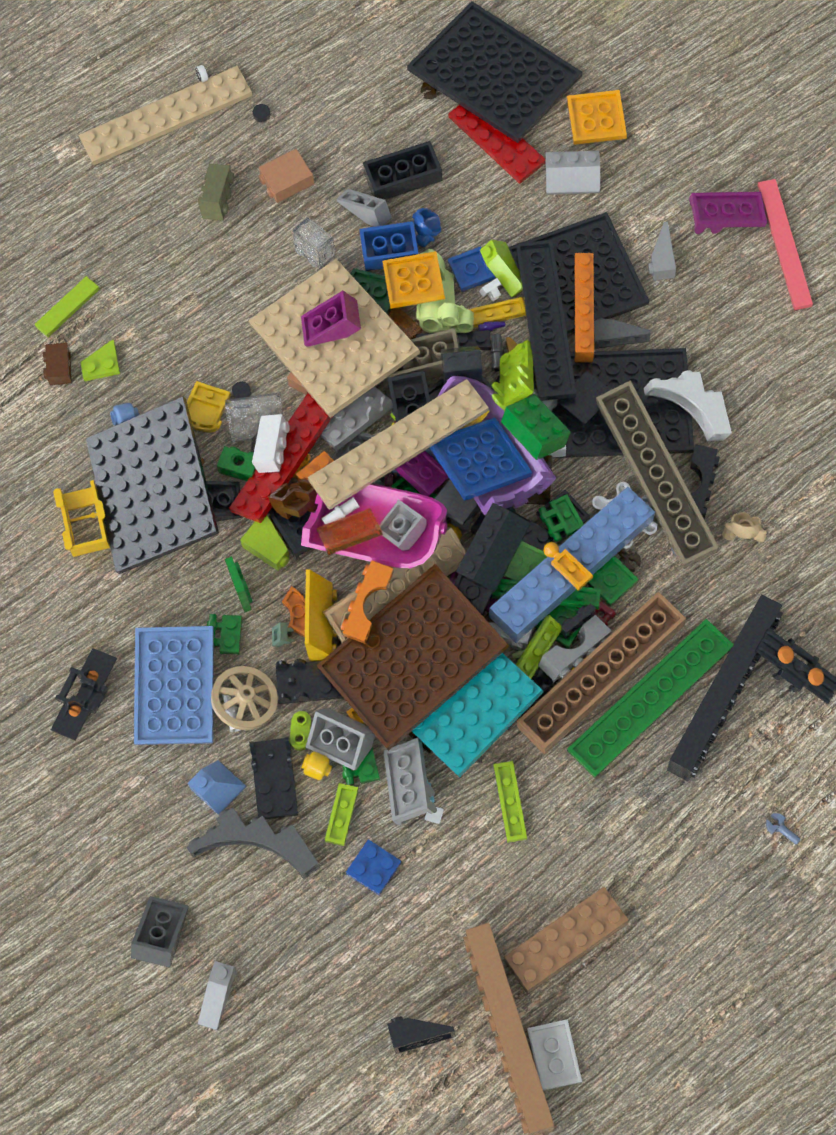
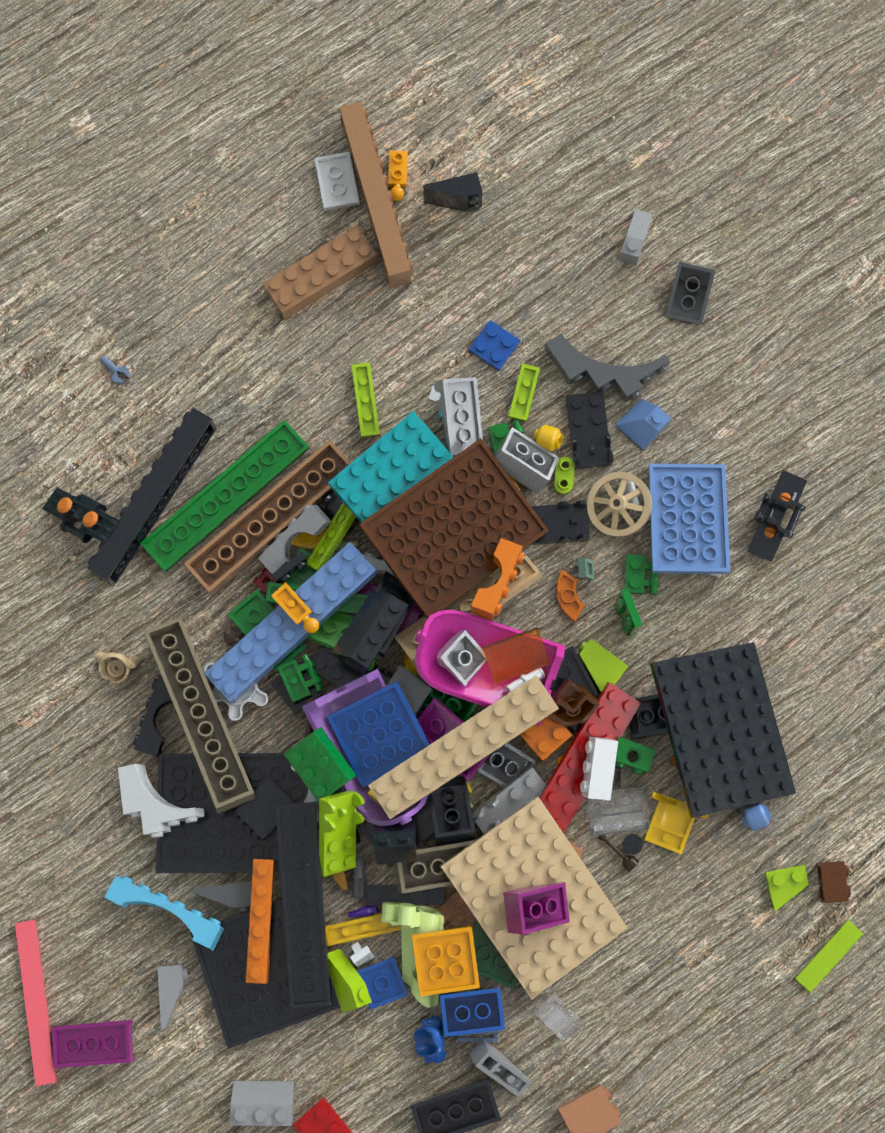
camera: 175 degrees right, 10 degrees up
yellow piece [53,480,110,557] -> none
olive wedge [198,163,234,221] -> none
yellow slope [305,569,337,662] -> none
none -> medium azure arch [104,875,224,951]
none -> light orange plate [388,150,408,201]
none -> dark brown hinge [598,833,640,873]

